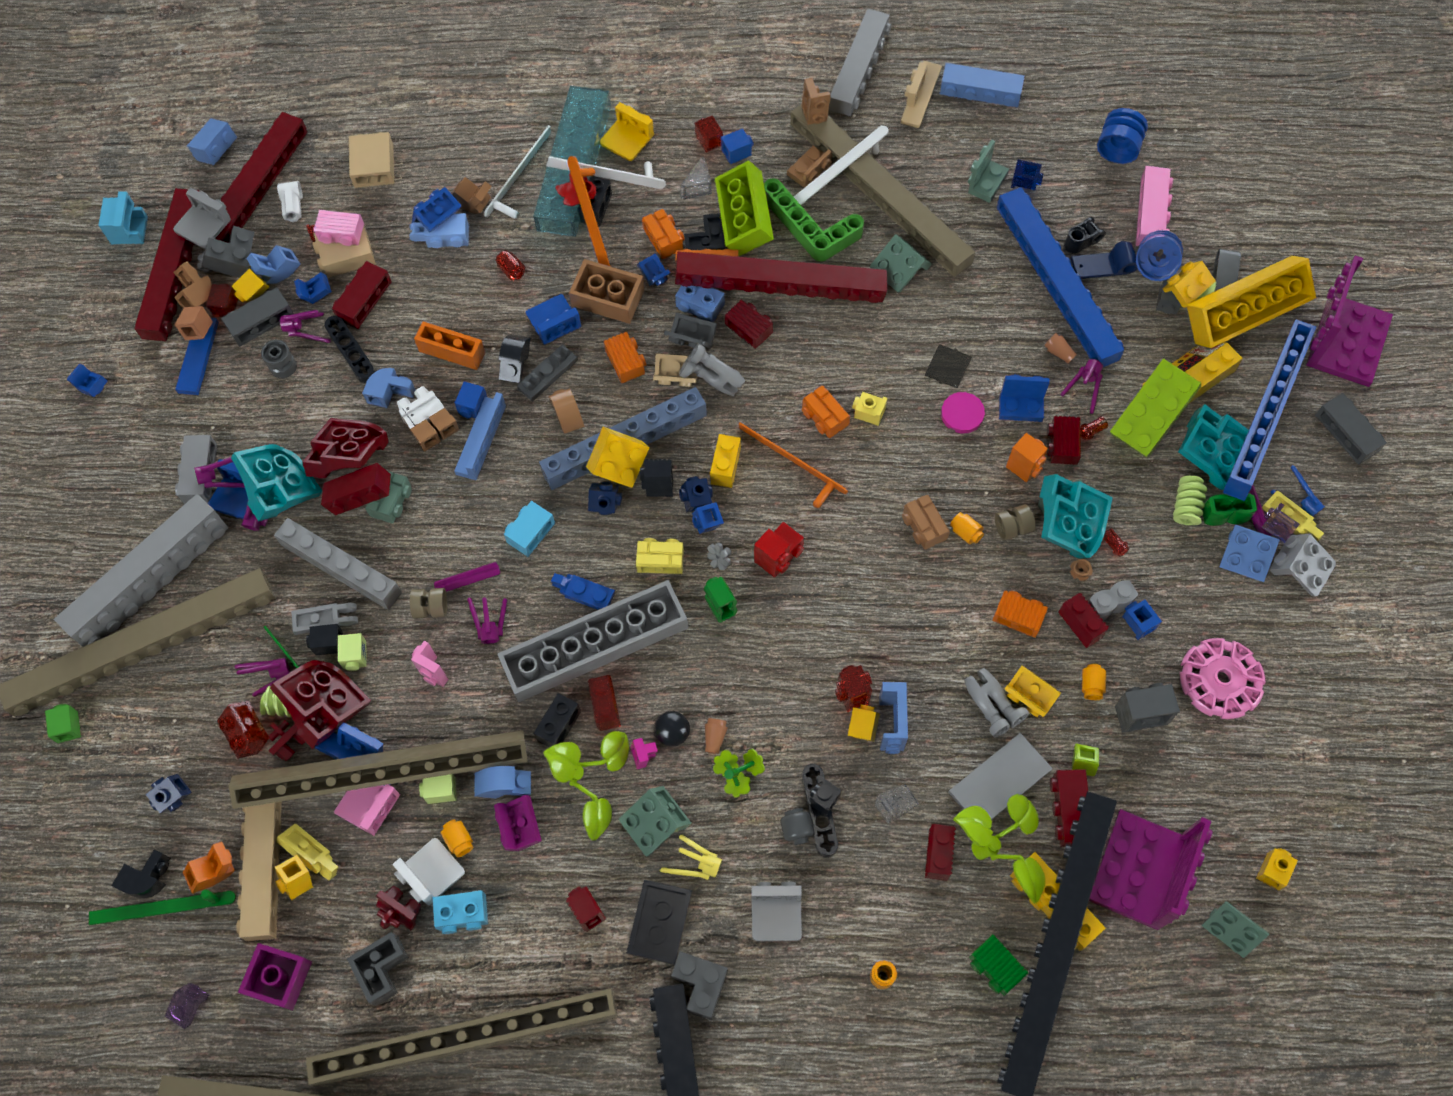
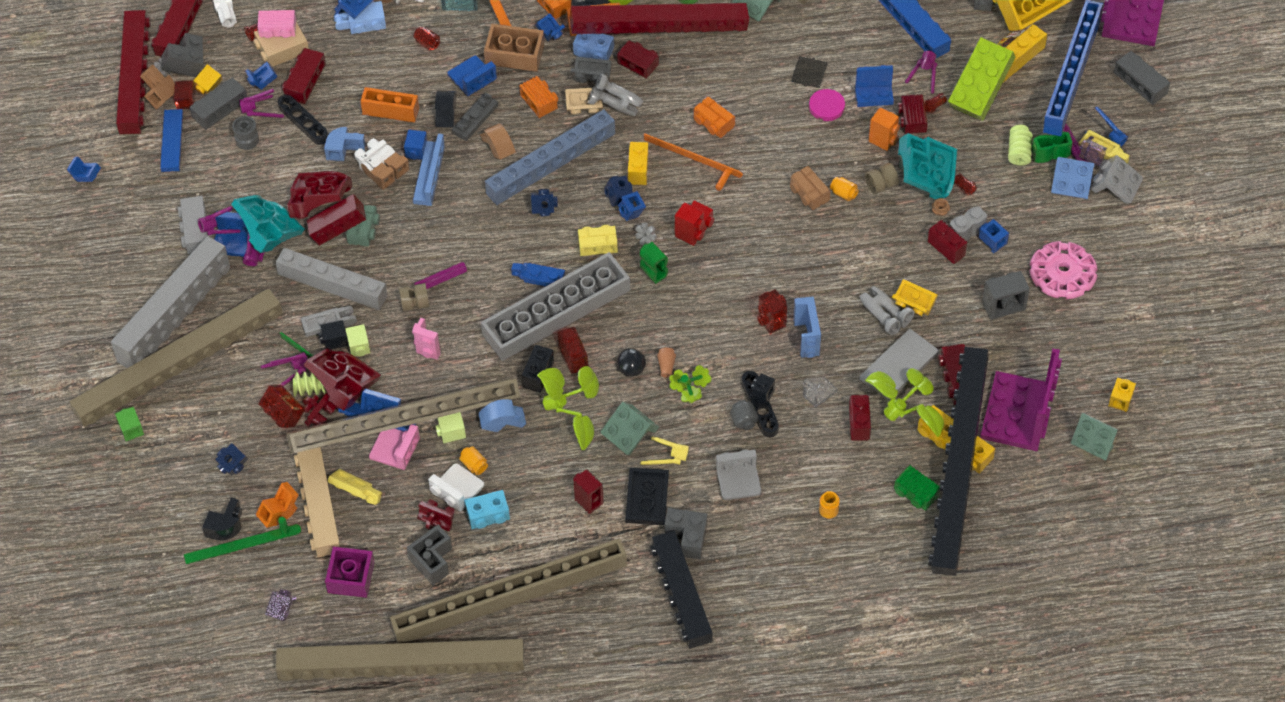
camera: 10 degrees left, 10 degrees down
medium azure plate [98,191,148,244] -> none
light grey bracket [173,187,231,248] -> none
nougat brick [175,306,213,340] -> none
medium blue brick [246,245,300,284] -> none
yellow brick [275,855,313,900] -> none
magenta plant [467,597,507,644] -> none
magenta bracket [494,795,542,852] -> none
medium azure brick [504,501,555,557] -> none
yellow brick [586,426,649,488] -> none
dark pink tile [630,738,658,769] -> none
black brick [640,459,674,497] -> none
yellow brick [848,705,880,742] -> none
light yellow brick [852,392,887,426] -> none
orange brick [992,591,1048,638] -> none
nougat cone [1044,333,1077,364] -> none
lime slope [1072,743,1099,776] -> none
light orange brick [1082,664,1106,700] -> none
teal slope [1178,404,1249,490] -> none

